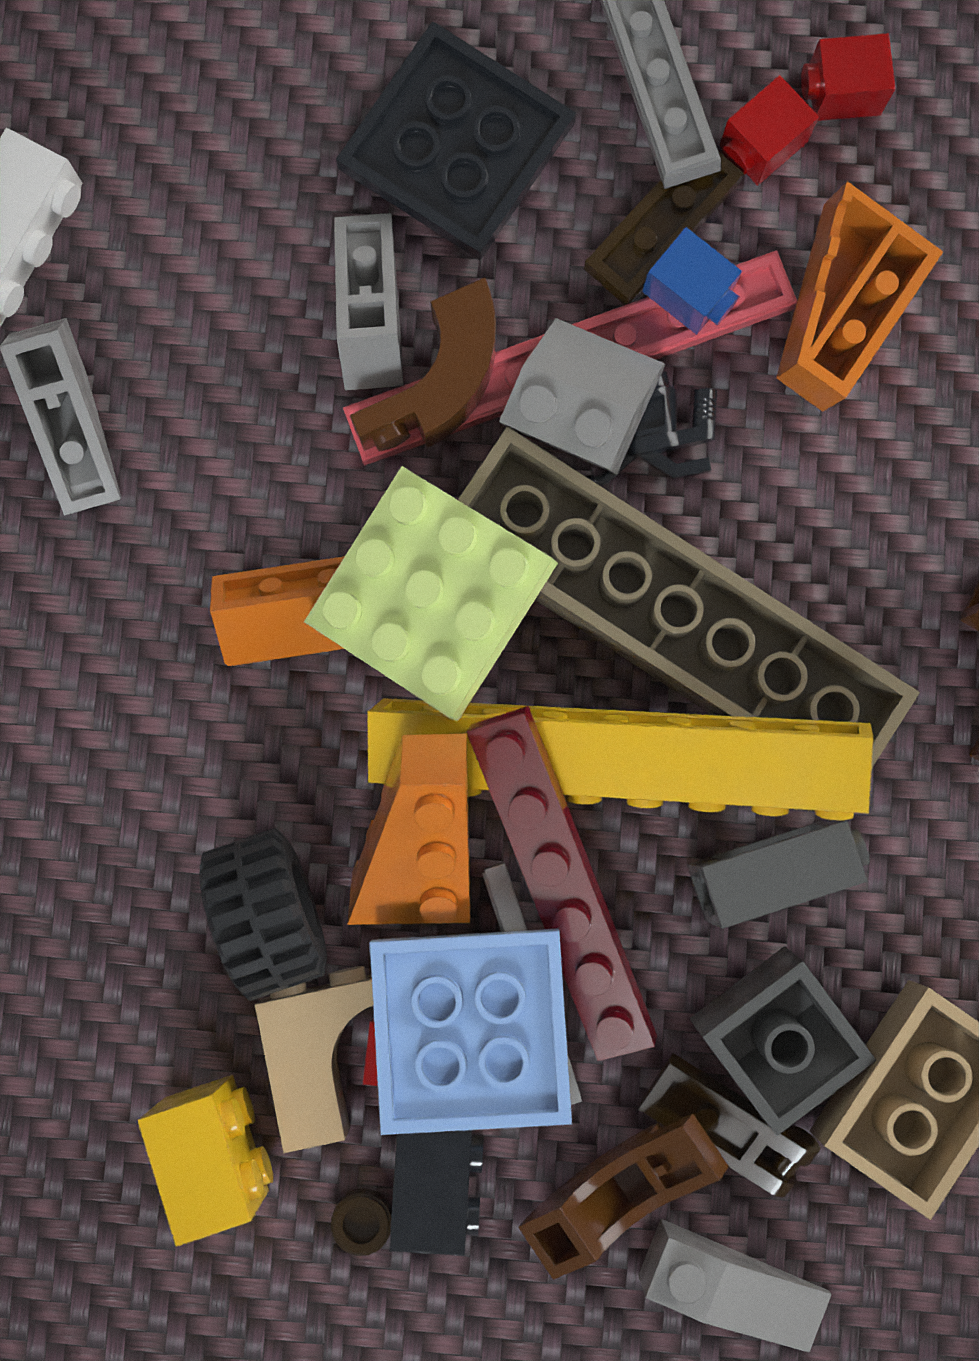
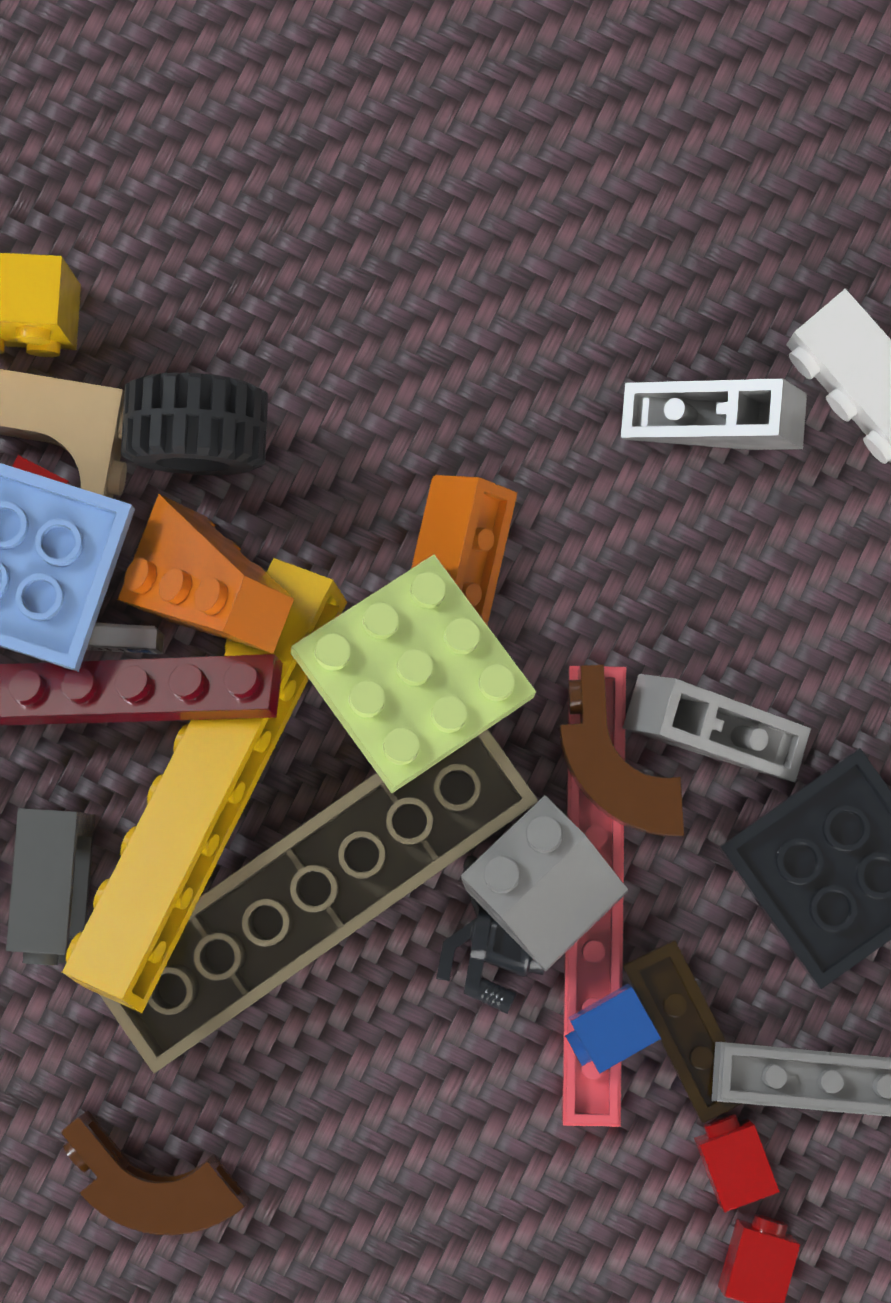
camera: 115 degrees right, 0 degrees up
orange wedge [776,181,943,412] -> none

